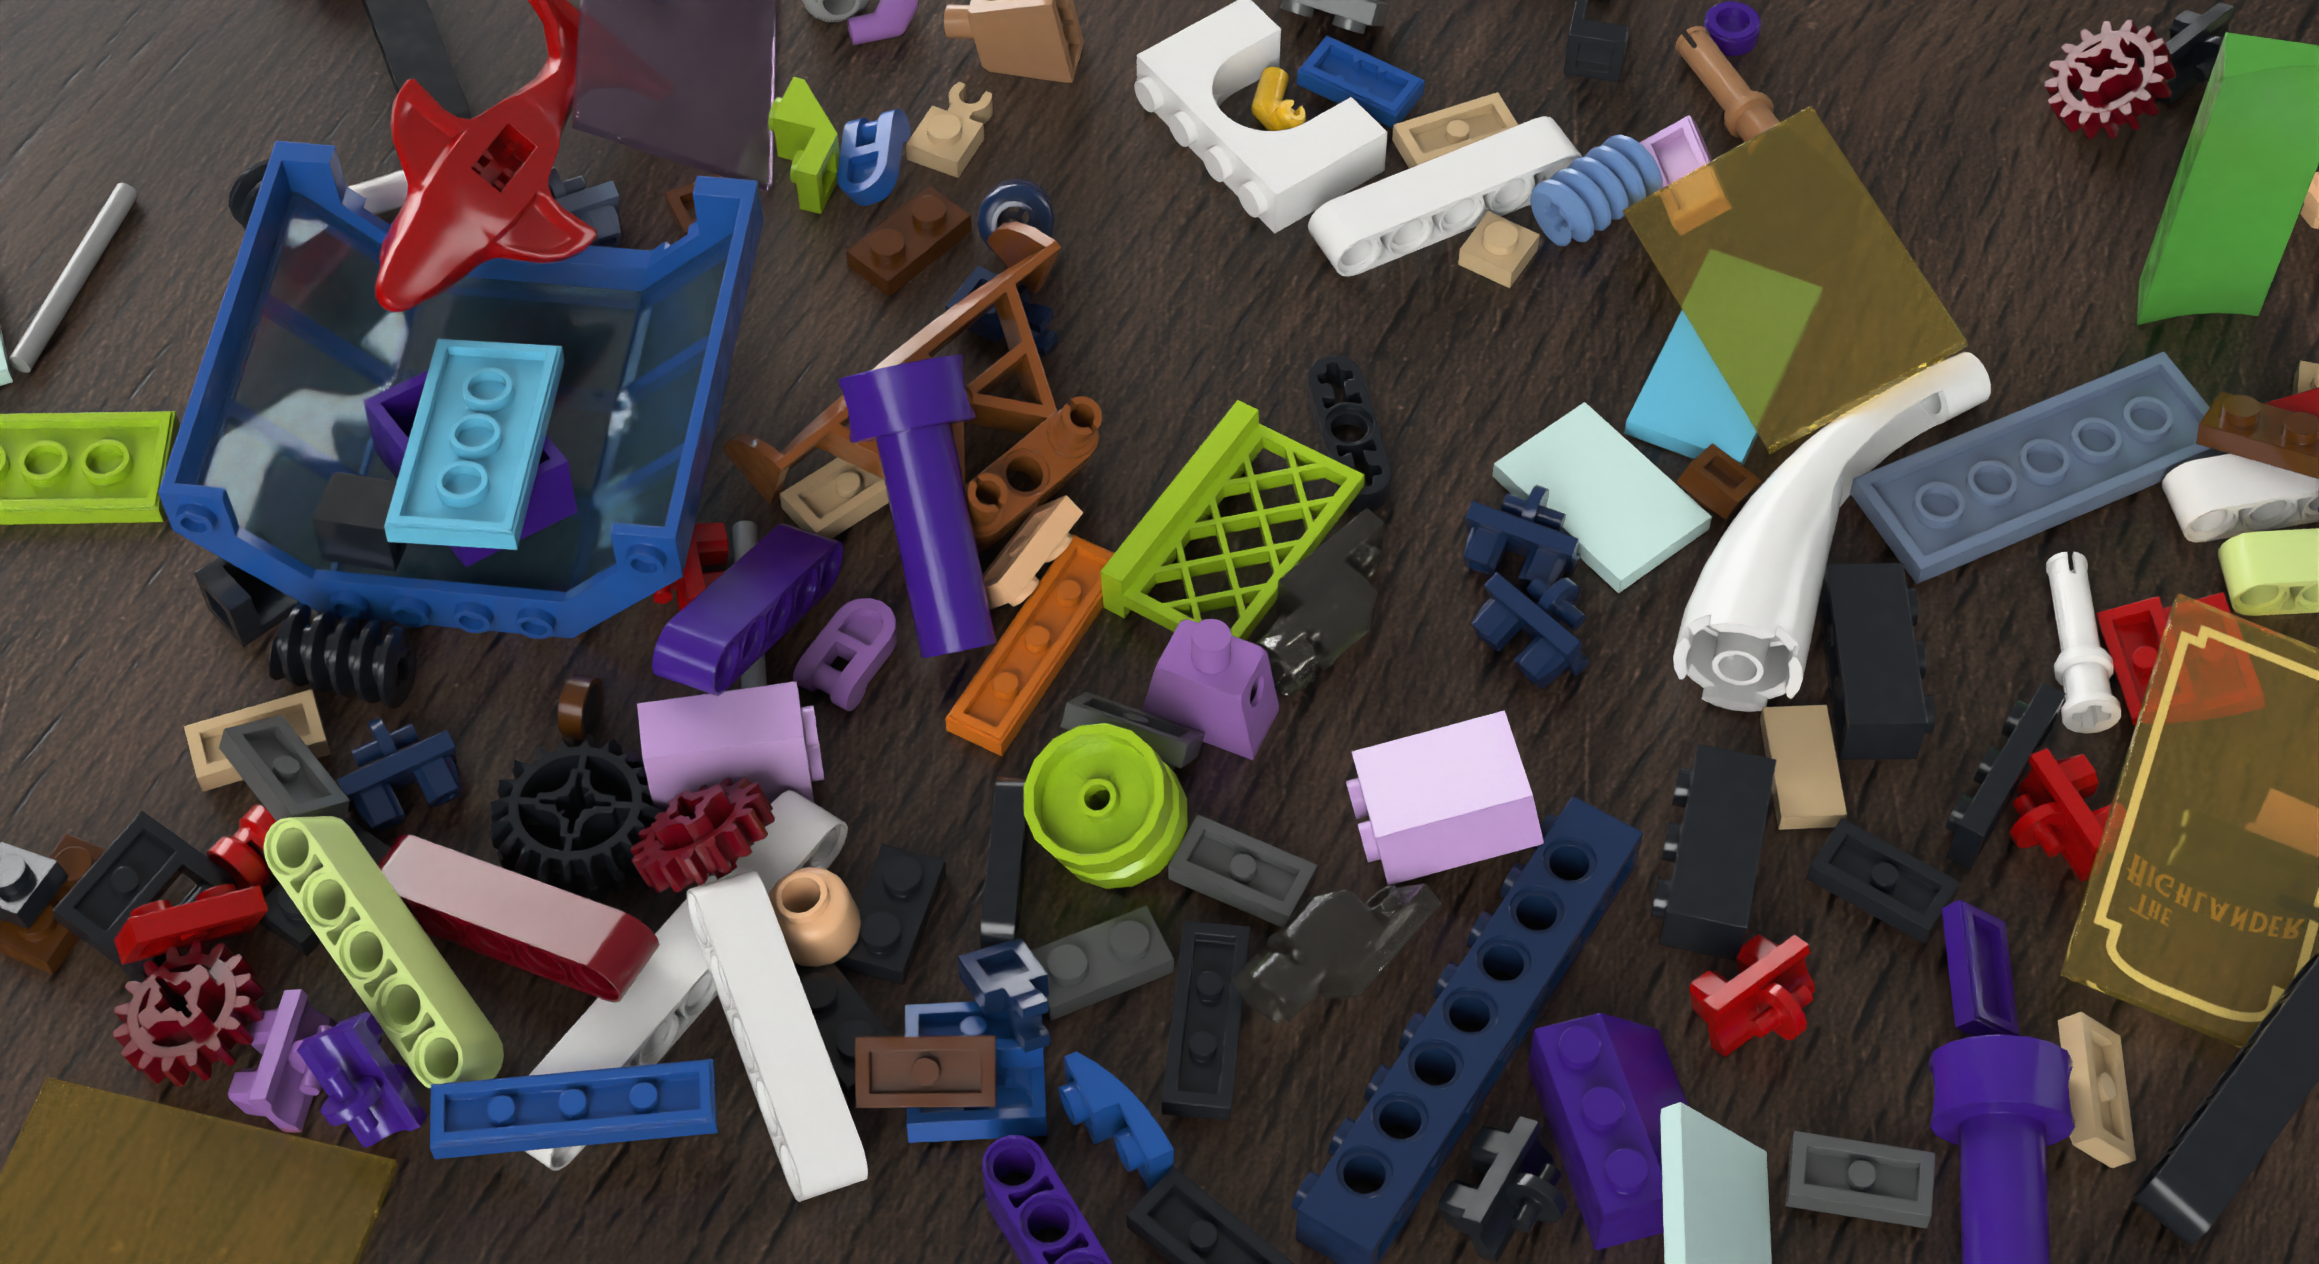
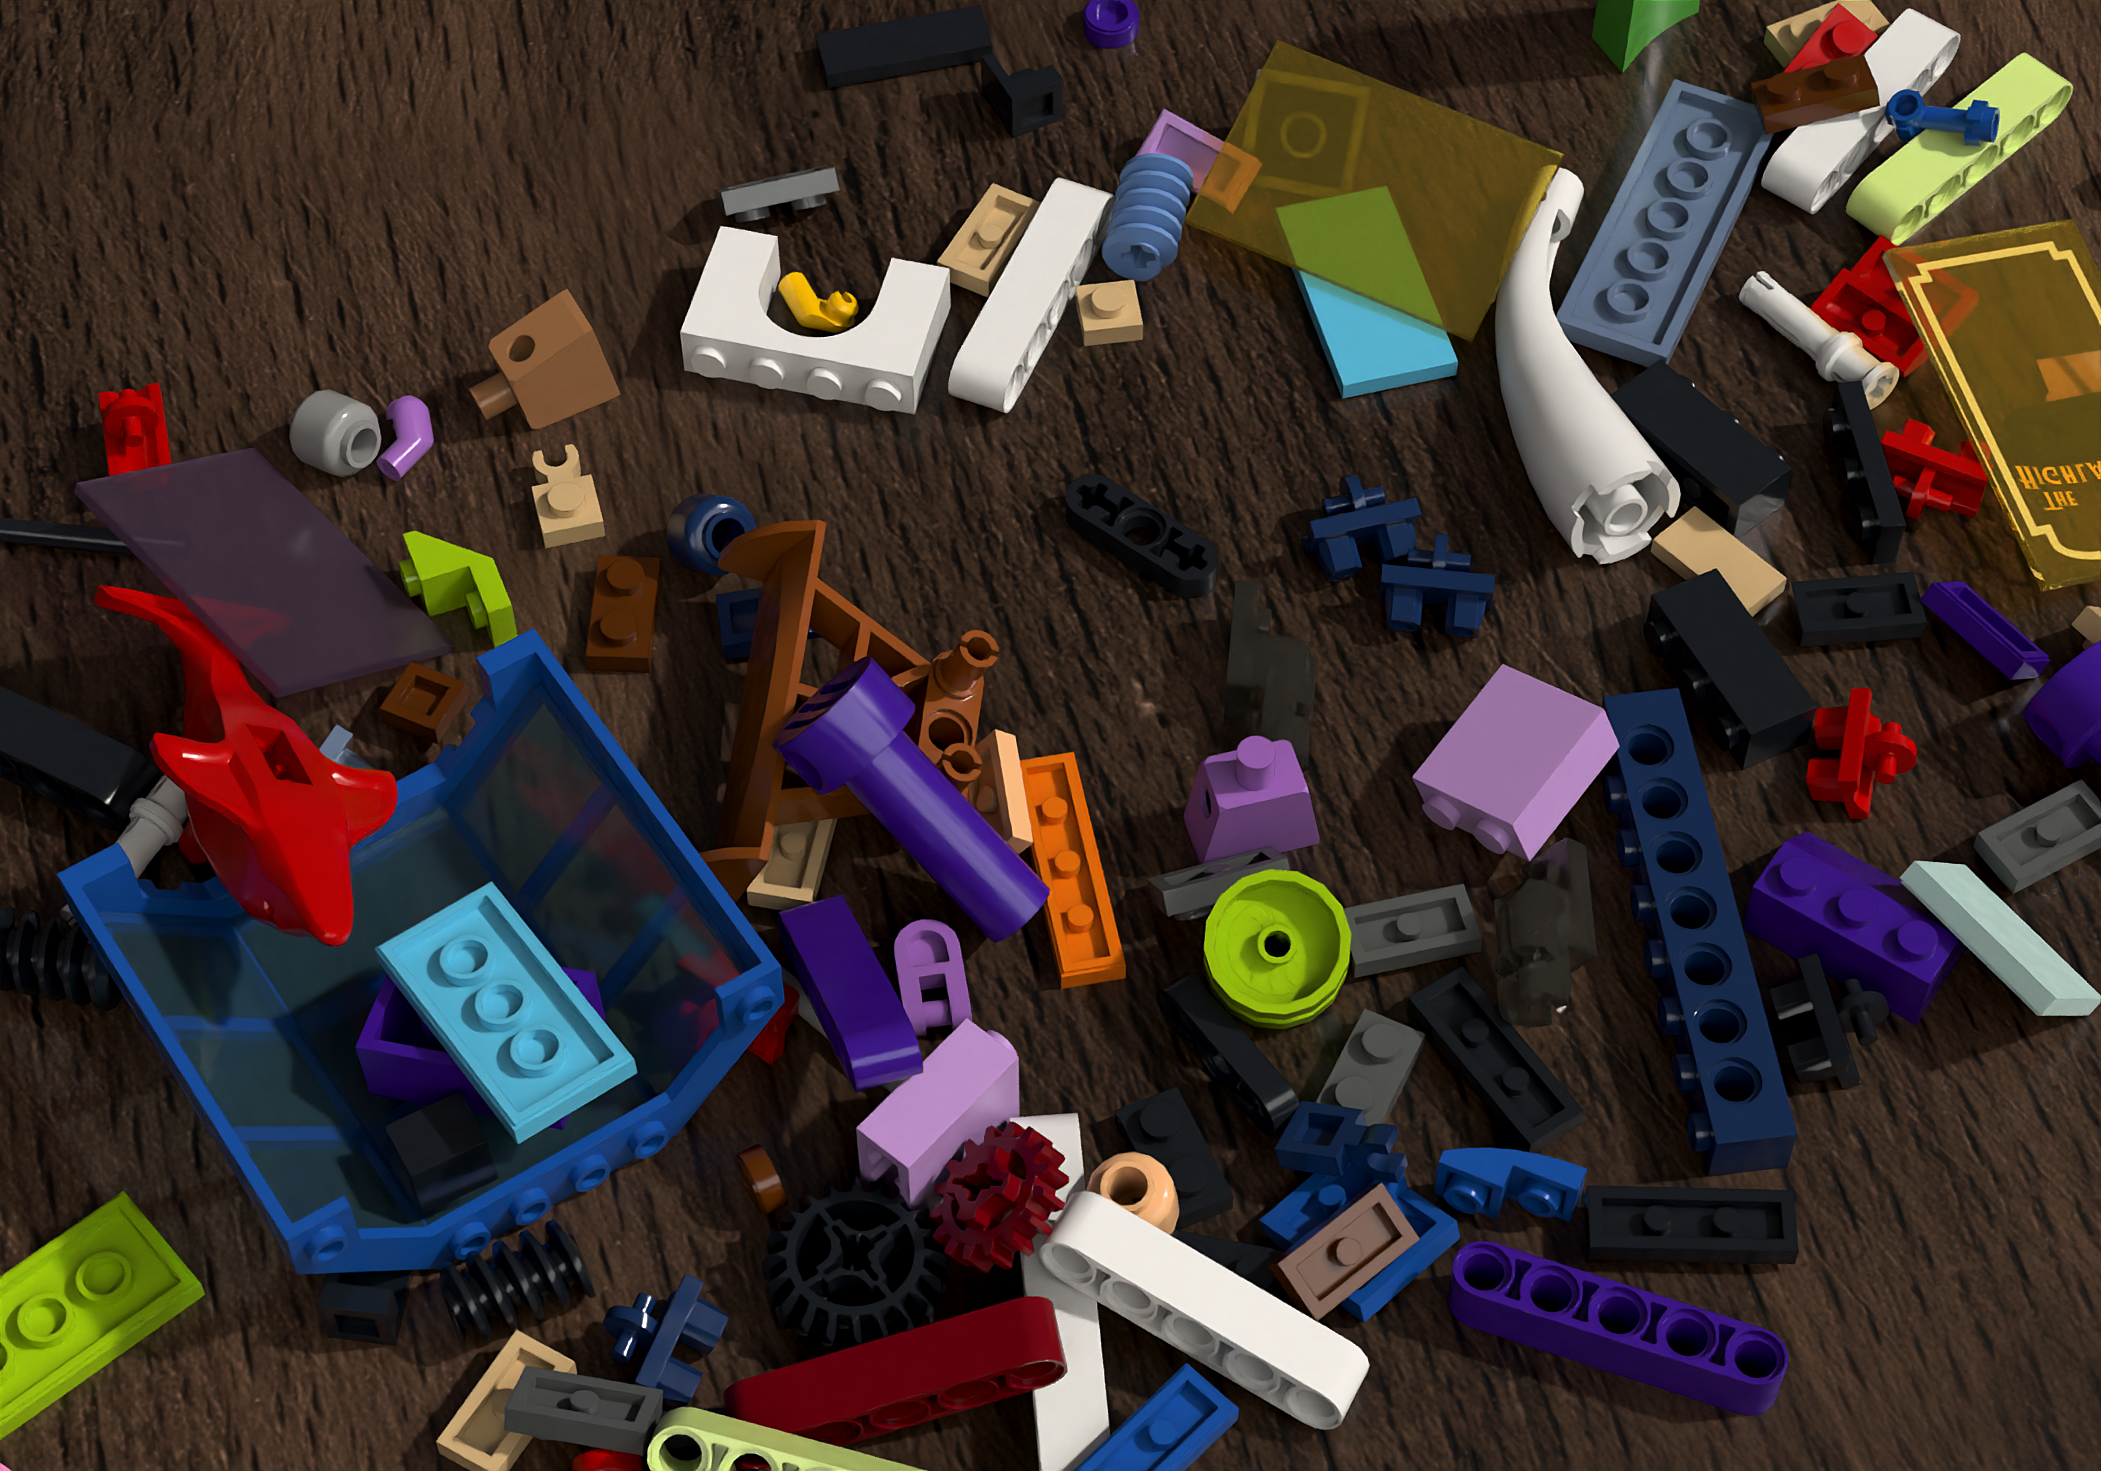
camera: 40 degrees left, 0 degrees up
blue plate [837,108,911,206] -> none
lime fence [1100,400,1364,641] -> none
blue plate [1297,36,1425,129] -> none
light aqua tile [1492,402,1712,593] -> none
medium nougat pin [1675,26,1797,159] -> none
reddish brown plate [1677,443,1762,520] -> none

